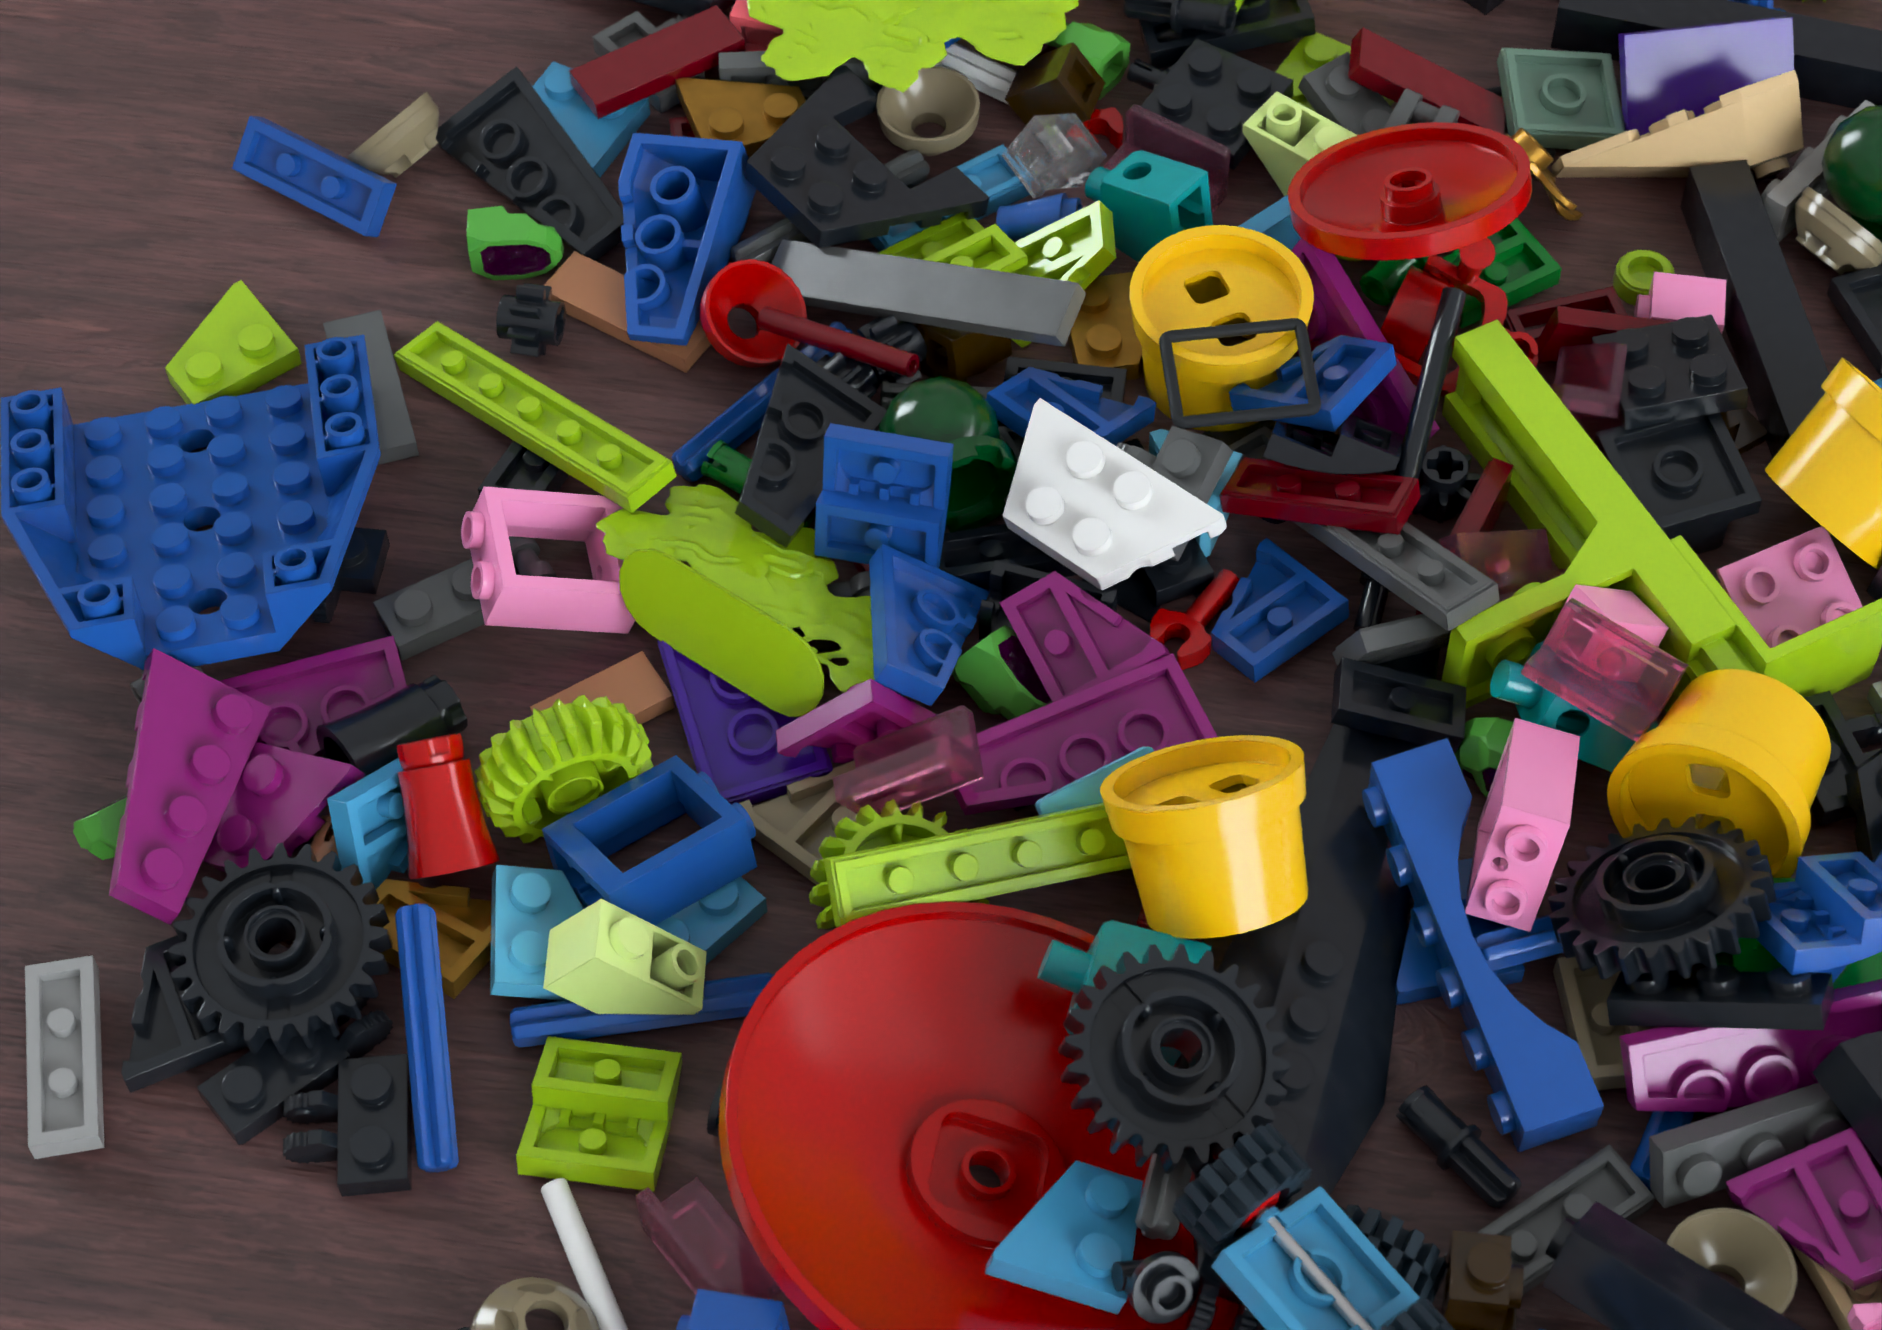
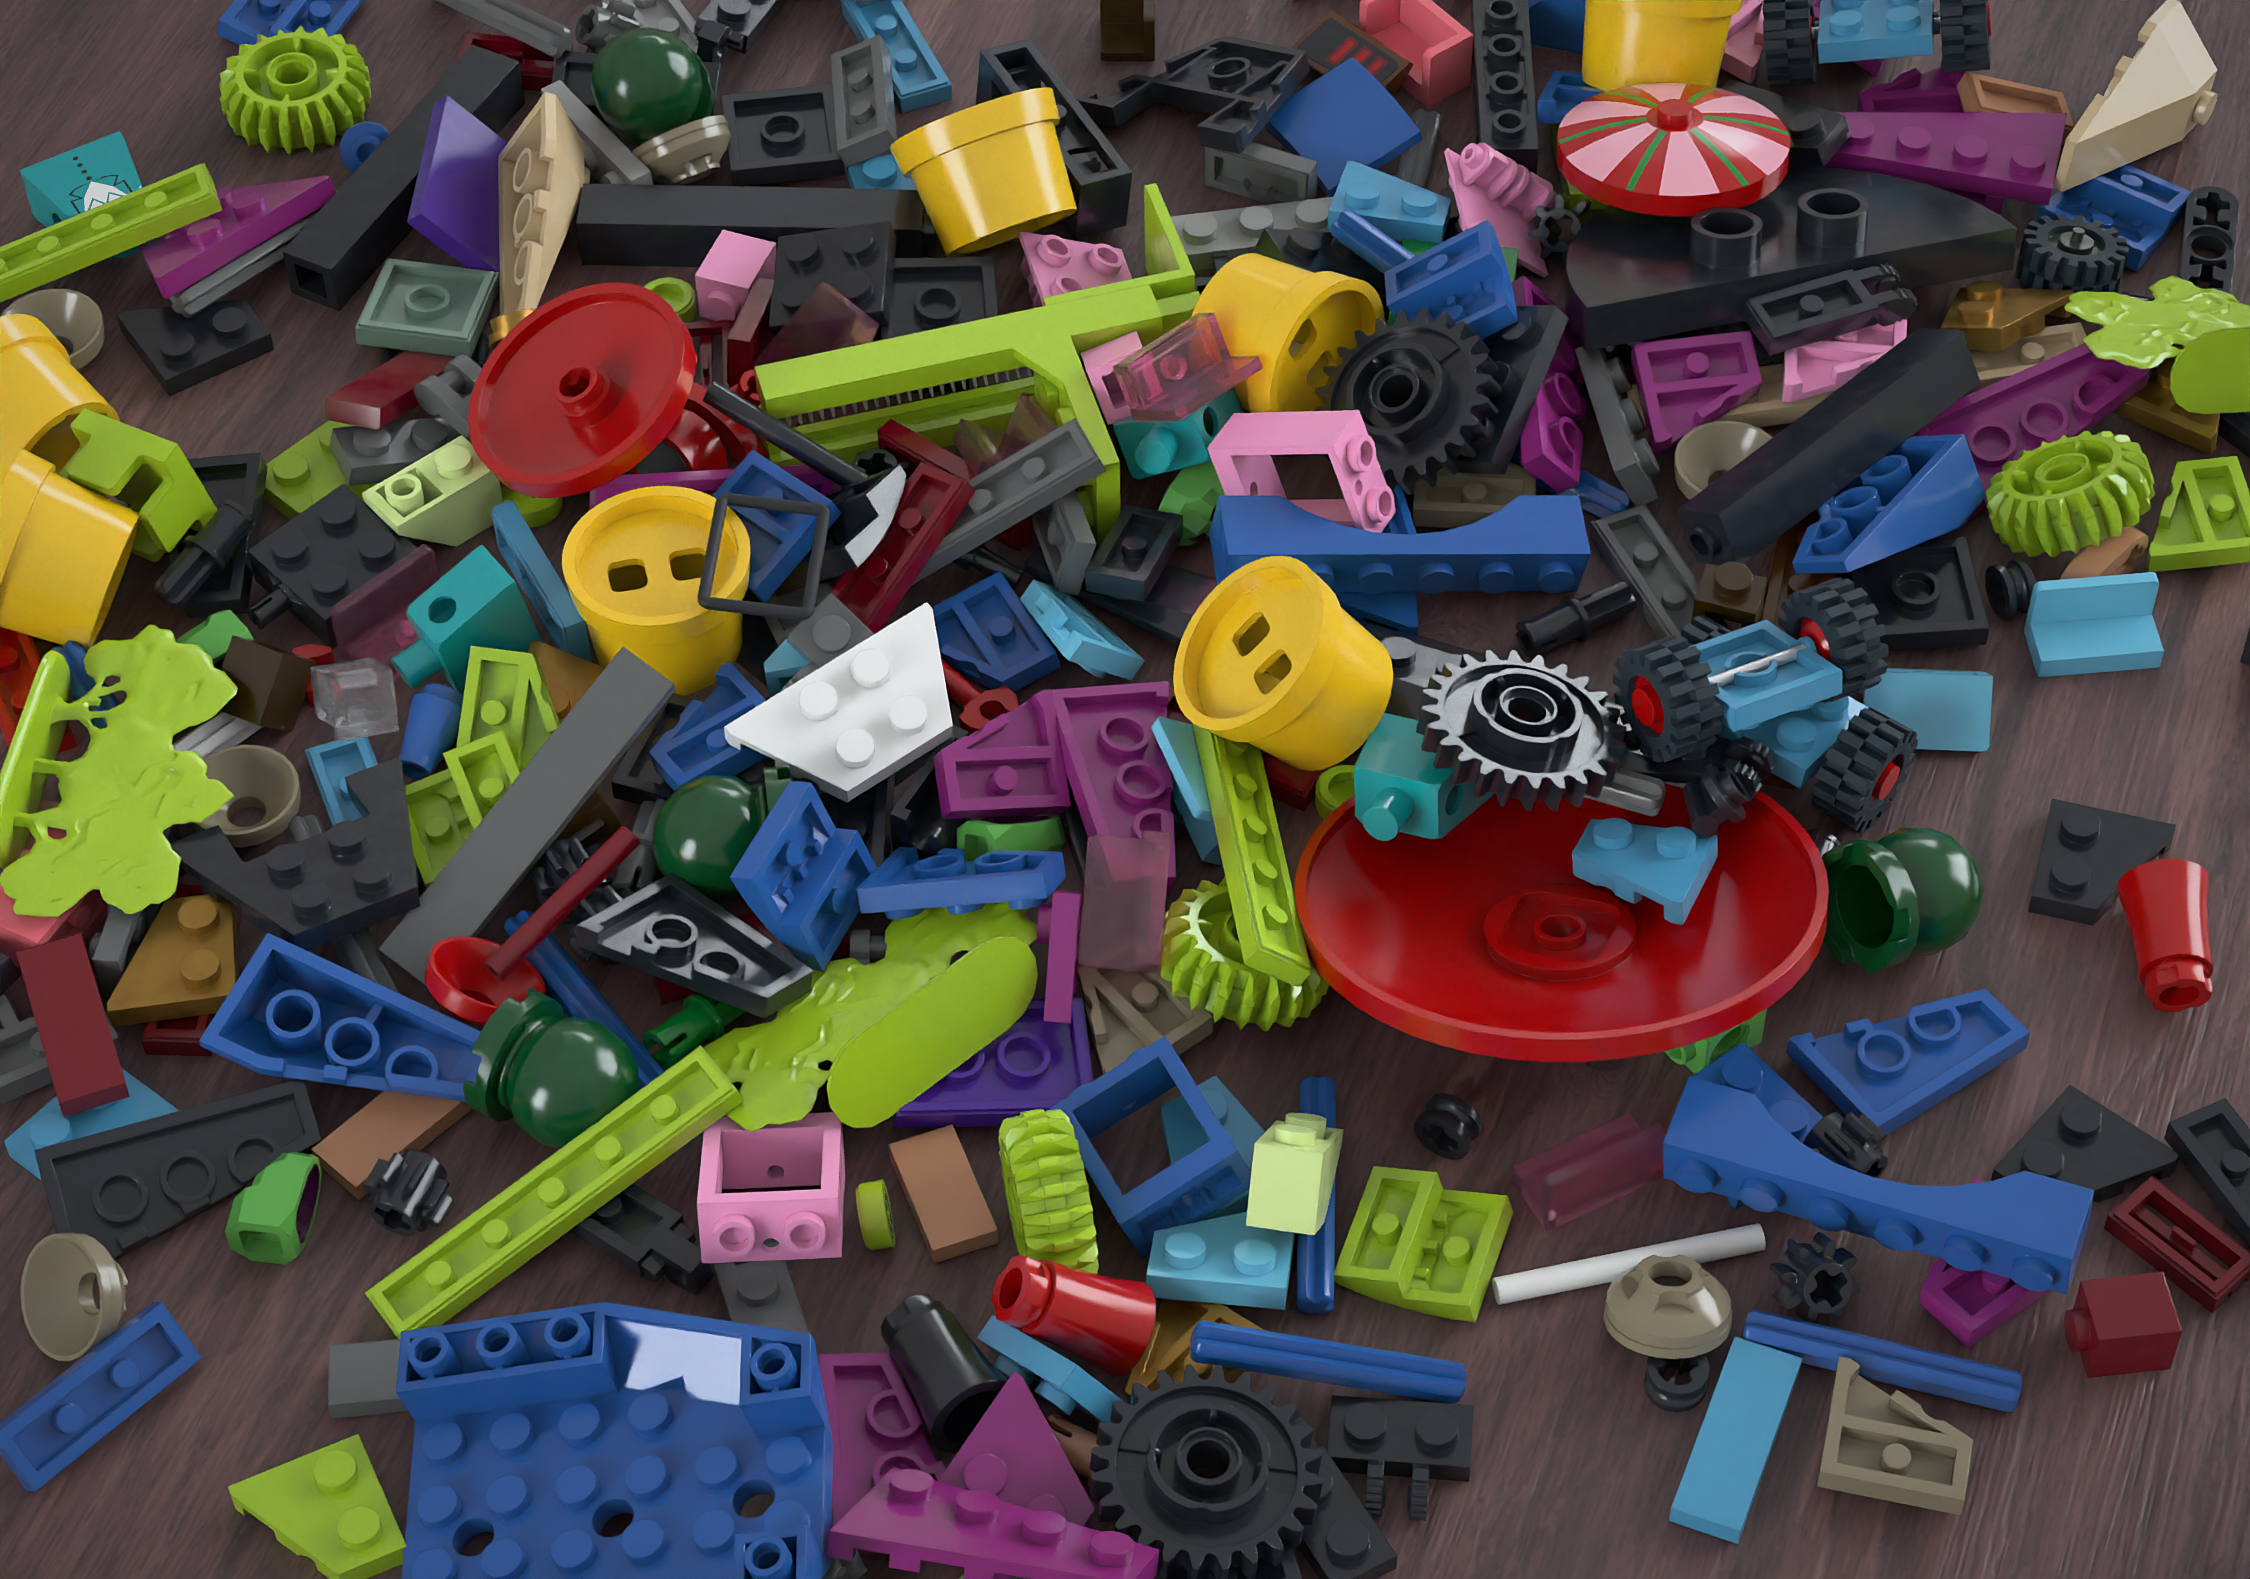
camera: 80 degrees left, 5 degrees down
none -> dark green tile [463,989,638,1149]
none -> lime tile [856,1179,895,1251]
none -> medium azure wing [1020,580,1145,680]

